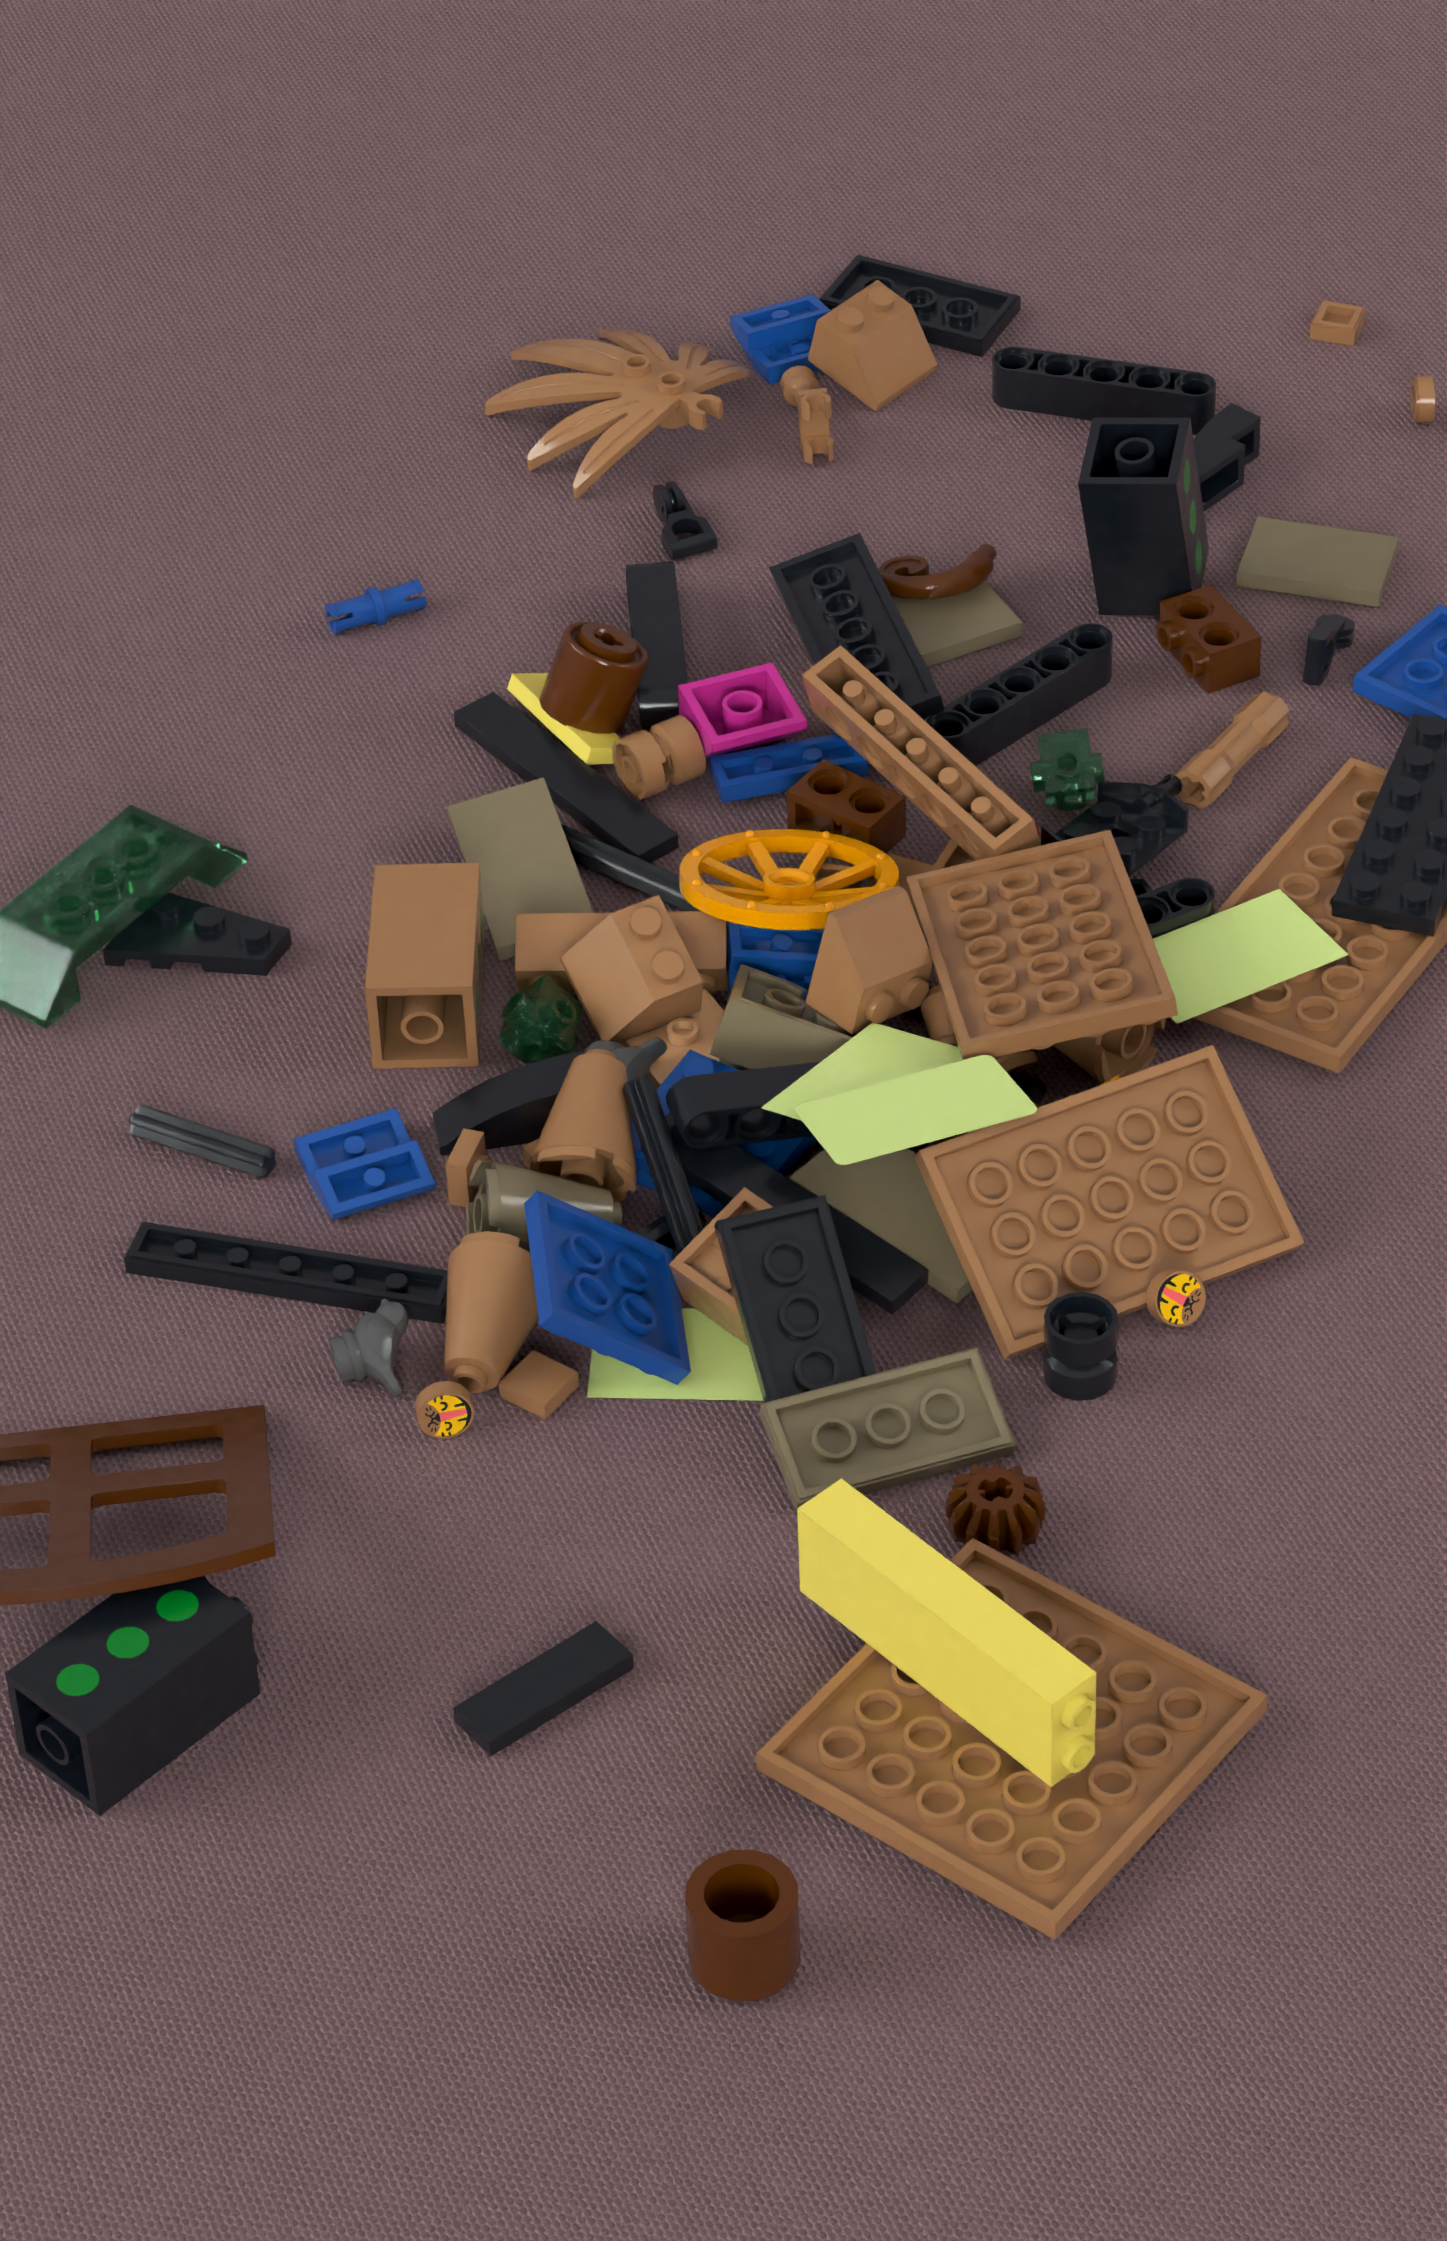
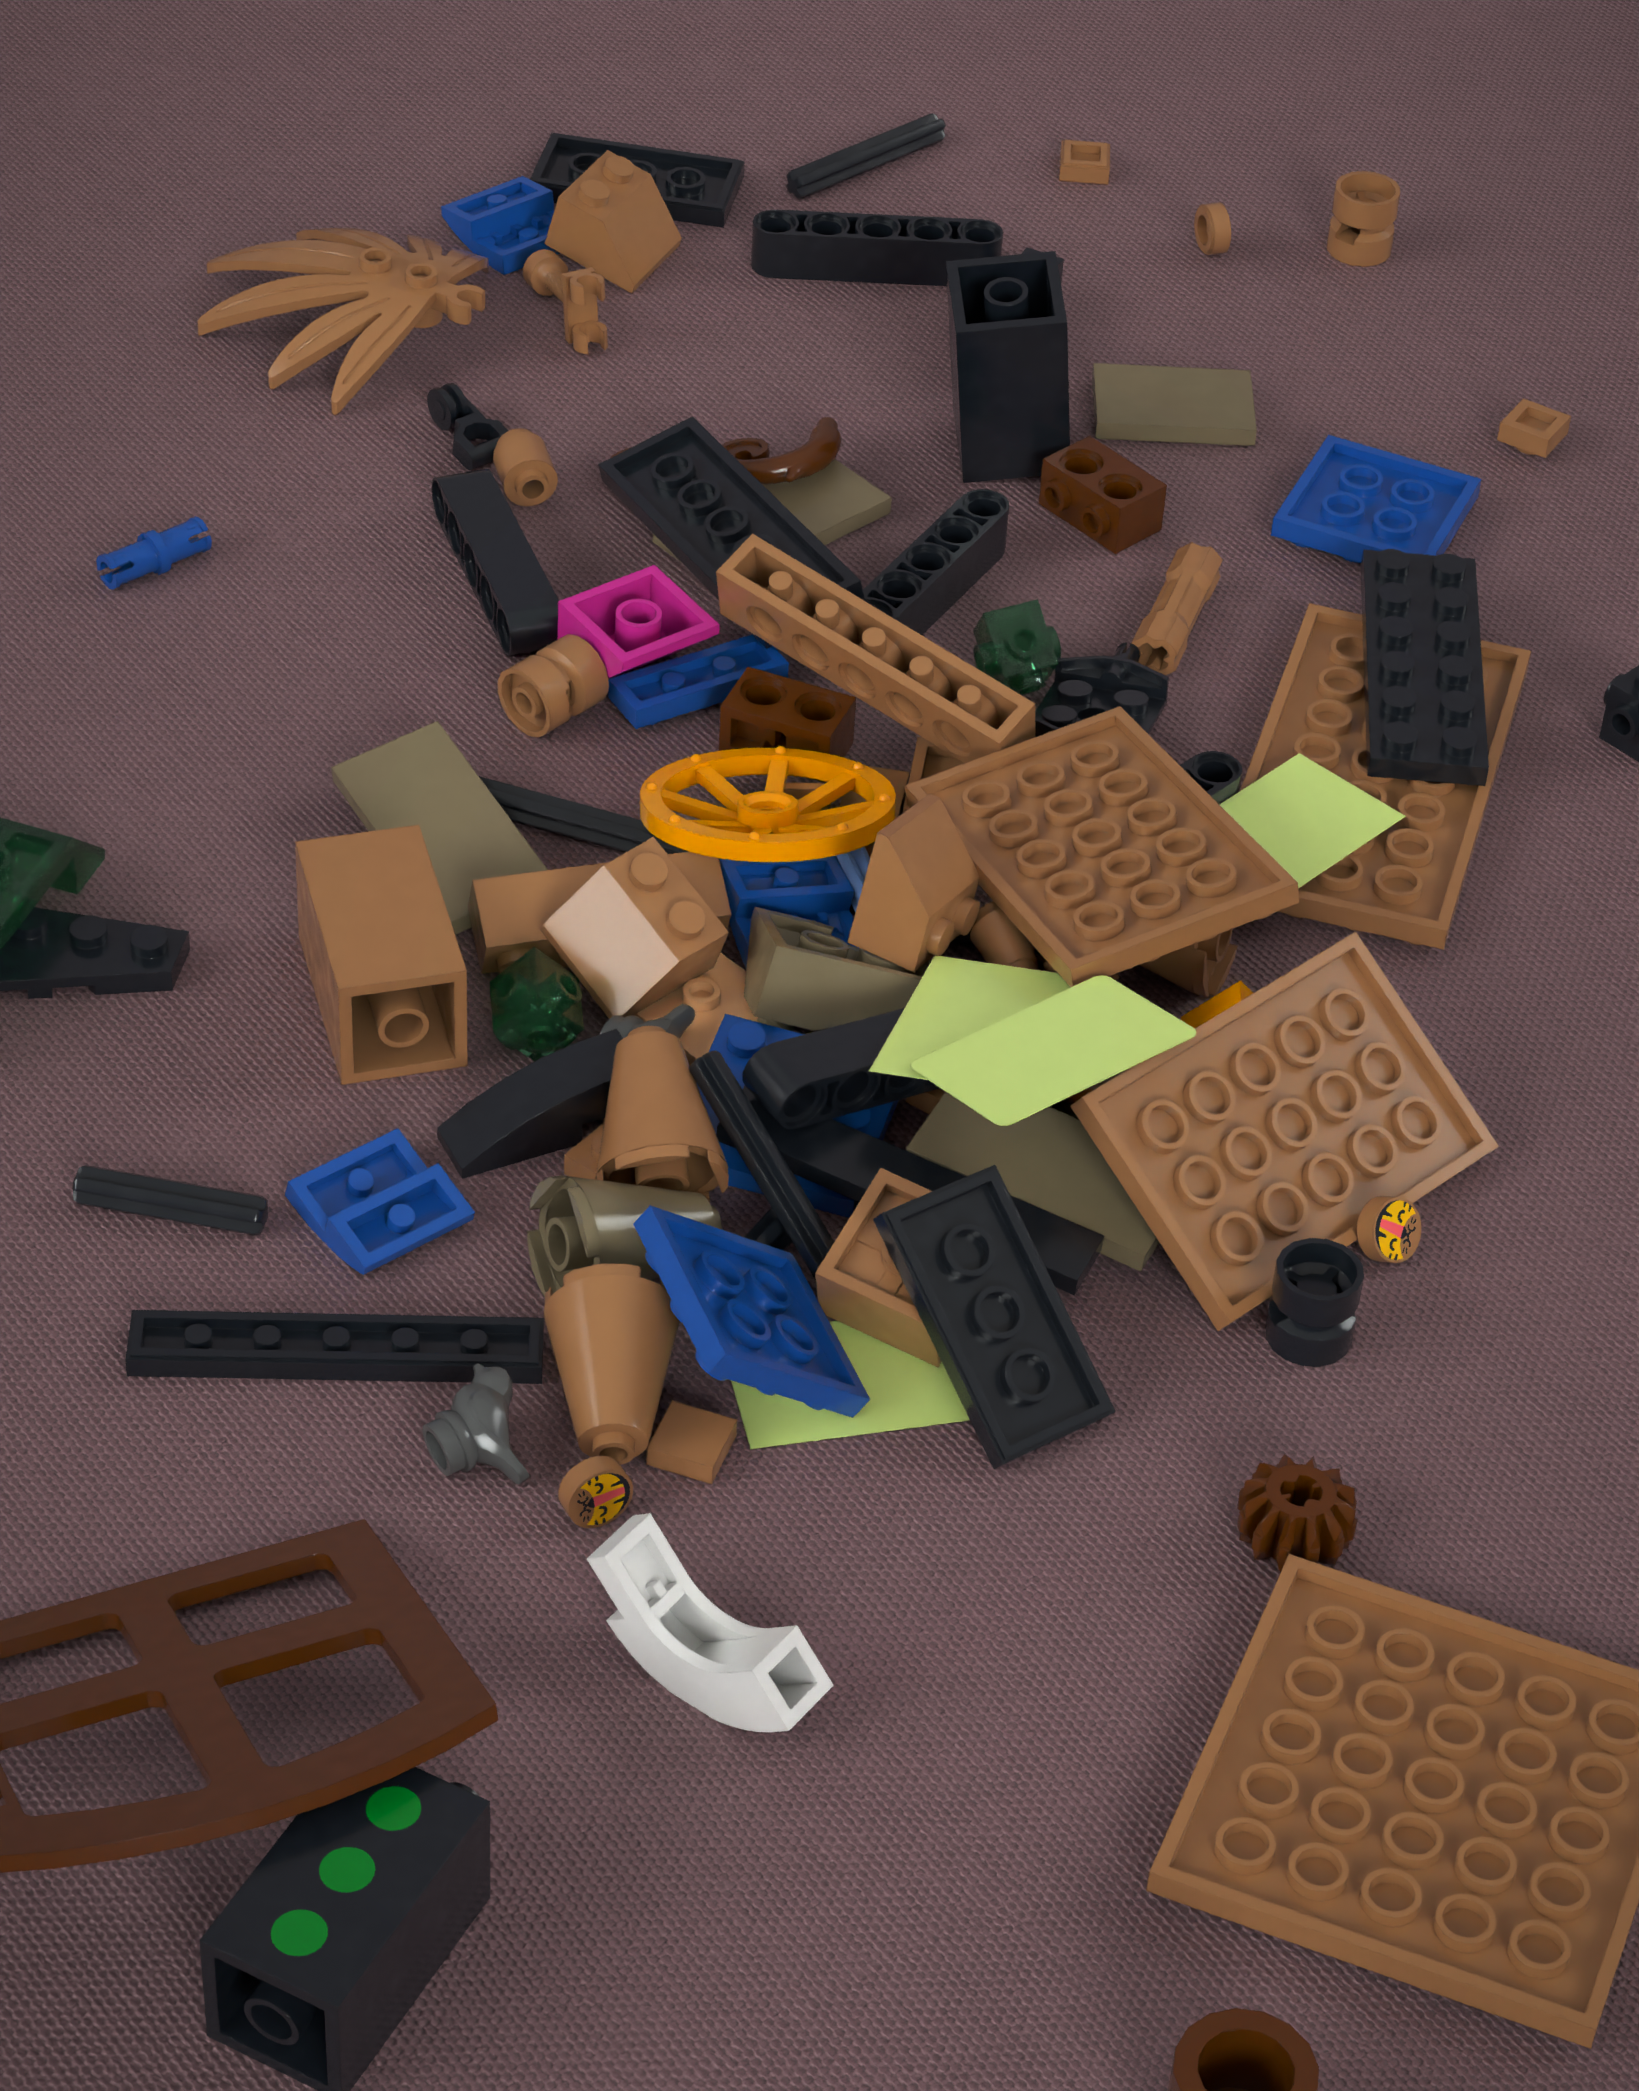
camera: 20 degrees left, 0 degrees up
medium nougat plate [445,1128,492,1208] -> none
black tile [453,1621,634,1756] -> none
black tile [454,692,679,863] -> none
light yellow tile [507,673,620,765] -> none
reddish brown piece [539,622,649,734] -> none
dark tan tile [759,1347,1016,1512] -> none
light yellow brick [797,1478,1096,1787] -> none
black piece [1303,614,1355,685] -> none
none -> medium nougat brick [493,428,558,506]
none -> white arch [587,1513,834,1732]
none -> black axle [786,113,946,199]

